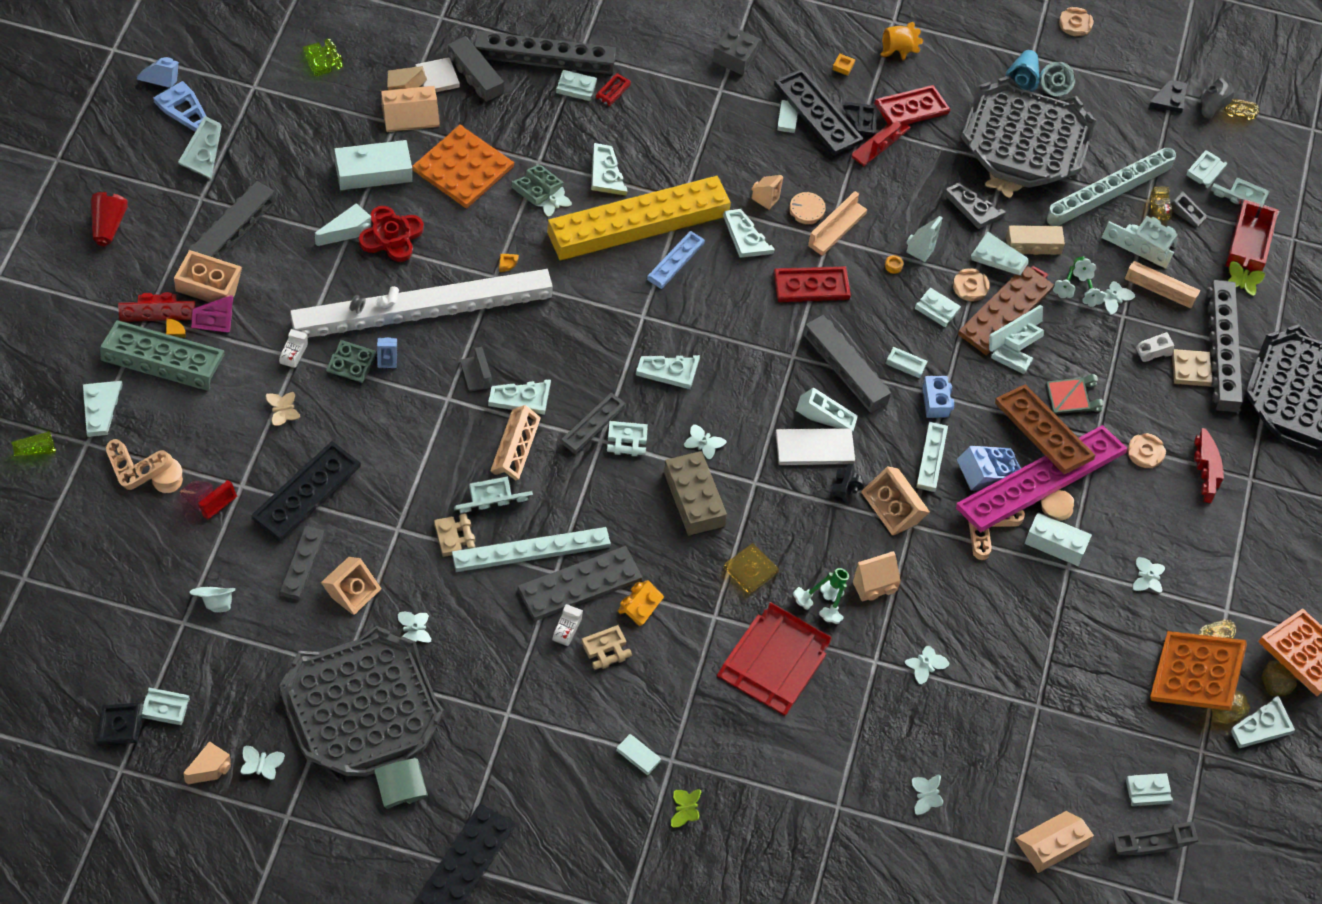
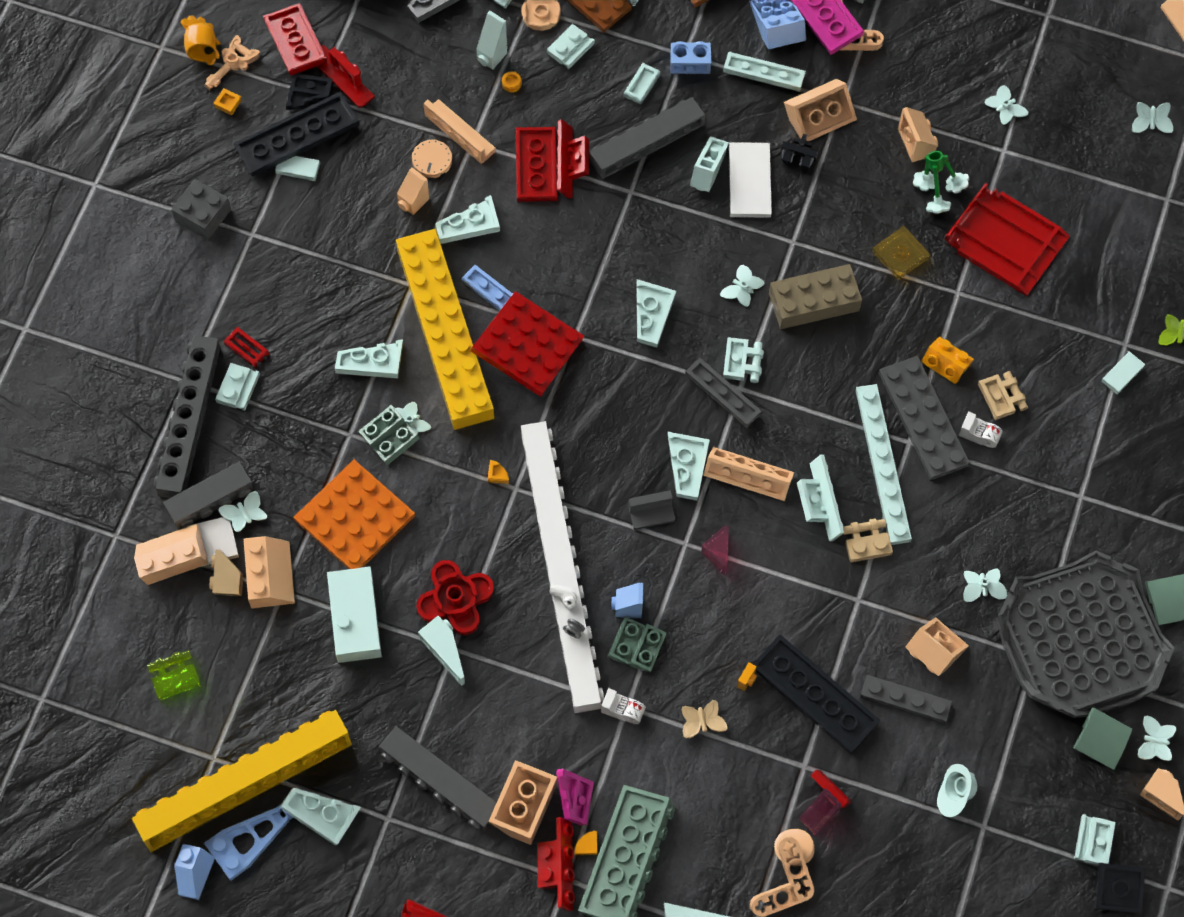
camera: 80 degrees left, 10 degrees up
none -> yellow brick [132,710,352,852]
none -> light nougat slope [134,524,209,585]
none -> light nougat piece [204,35,260,90]
none -> light aqua piece [219,491,267,532]
none -> red plate [471,291,584,397]
none -> red bracket [557,120,589,199]
none -> clear pink slope [701,526,729,574]
none -> light orange plate [737,663,758,691]
none -> sand green slope [1073,707,1132,770]

